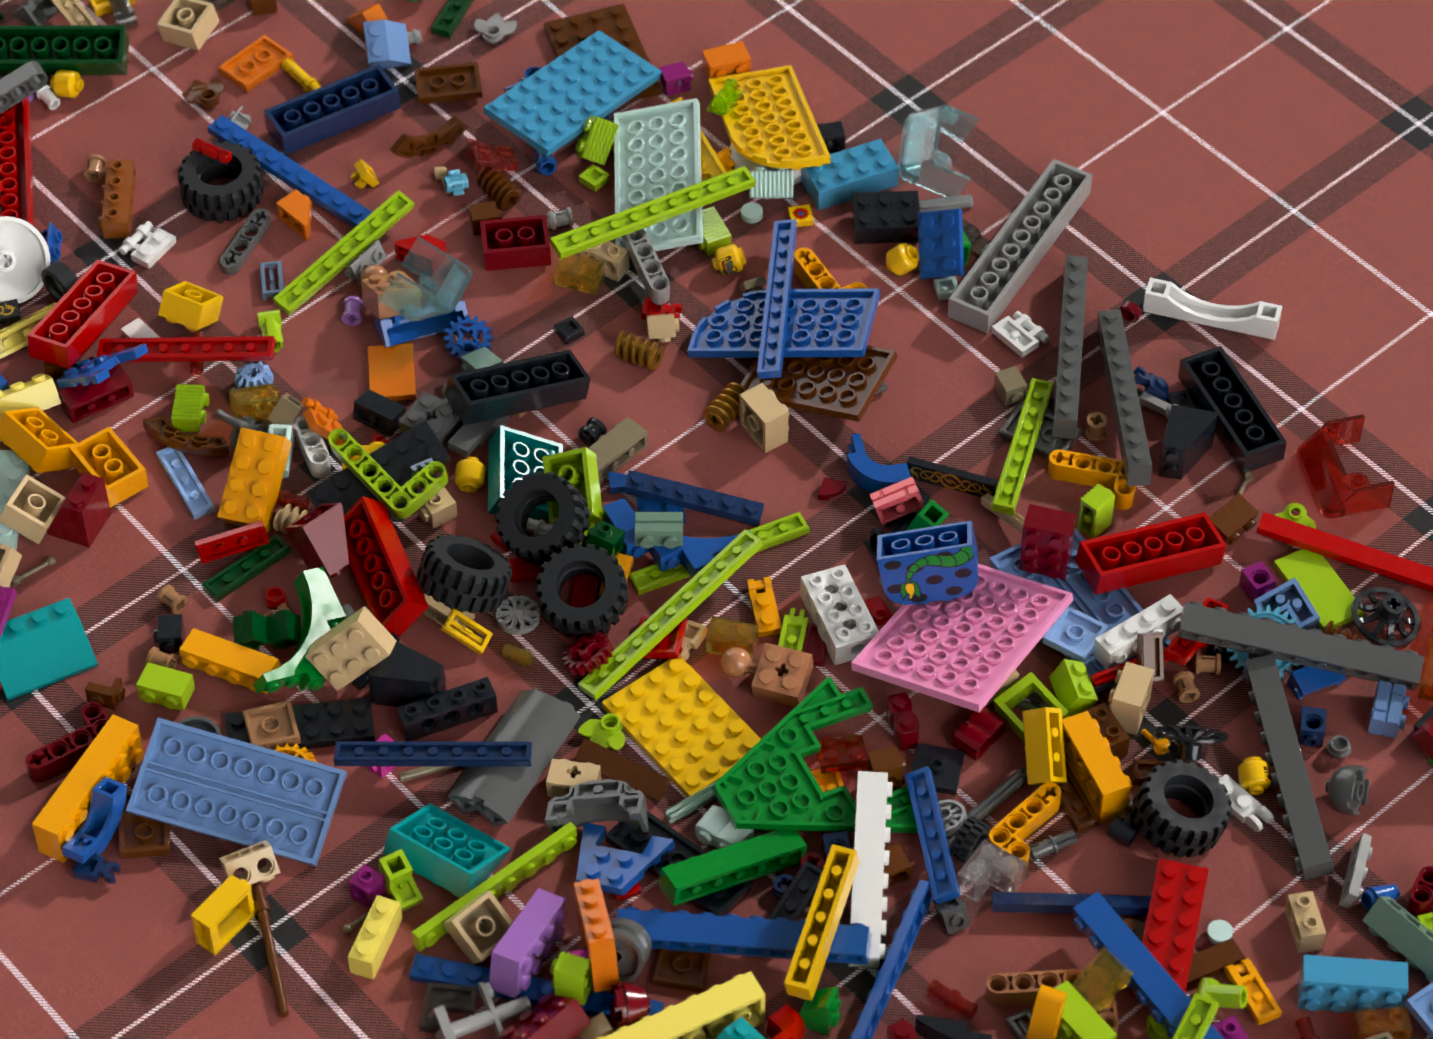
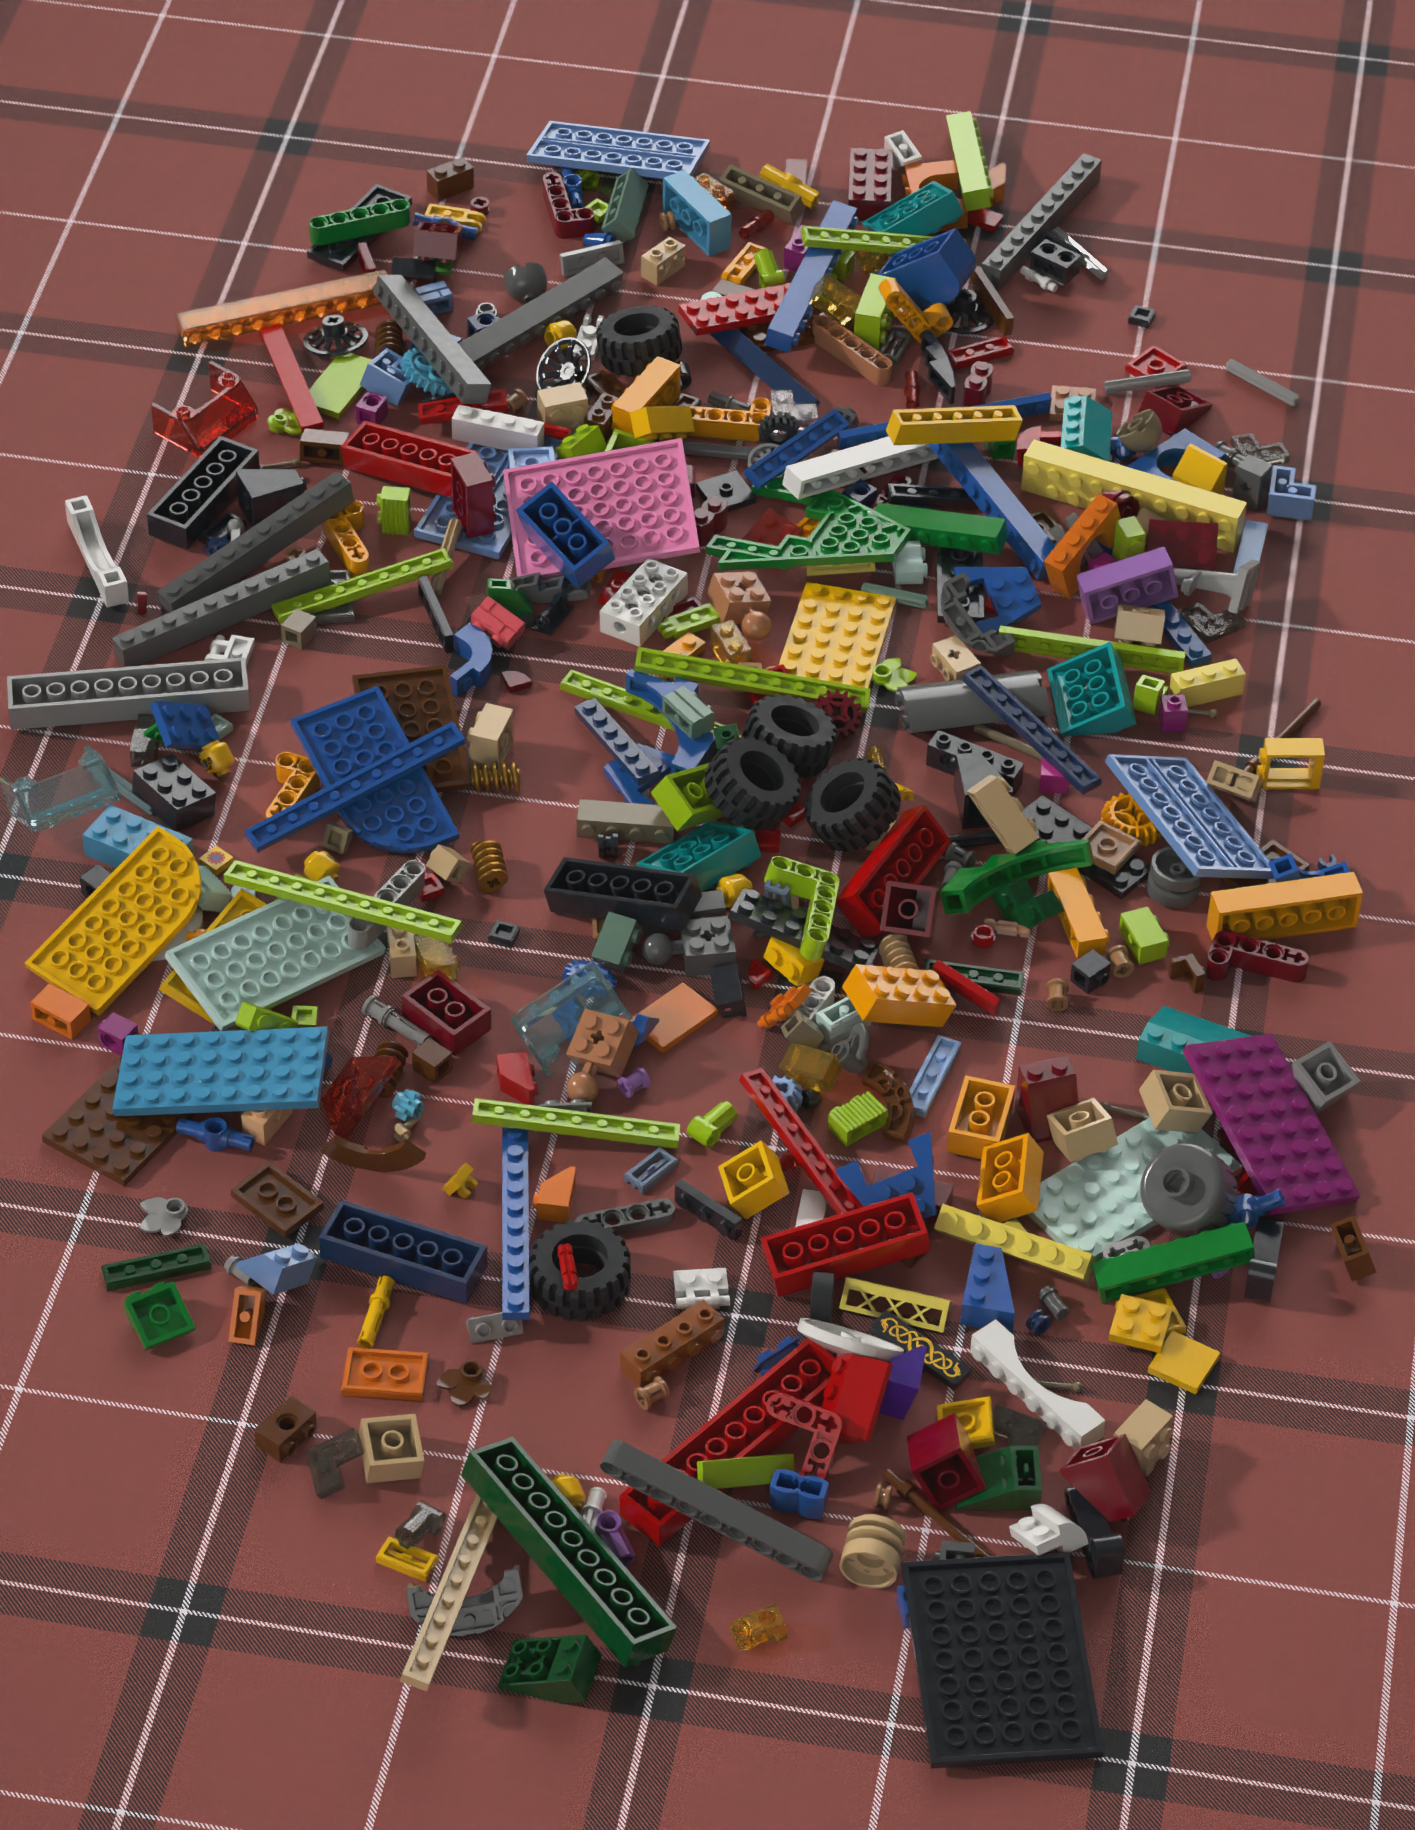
camera: 130 degrees left, 5 degrees down
reddish brown tile [574,738,671,801] -> none
clear neon green hinge [706,78,743,115] -> none
reddish brown brick [867,746,906,792] -> none
tile [1137,631,1164,681] -> none
none -> black plate [674,1179,742,1241]

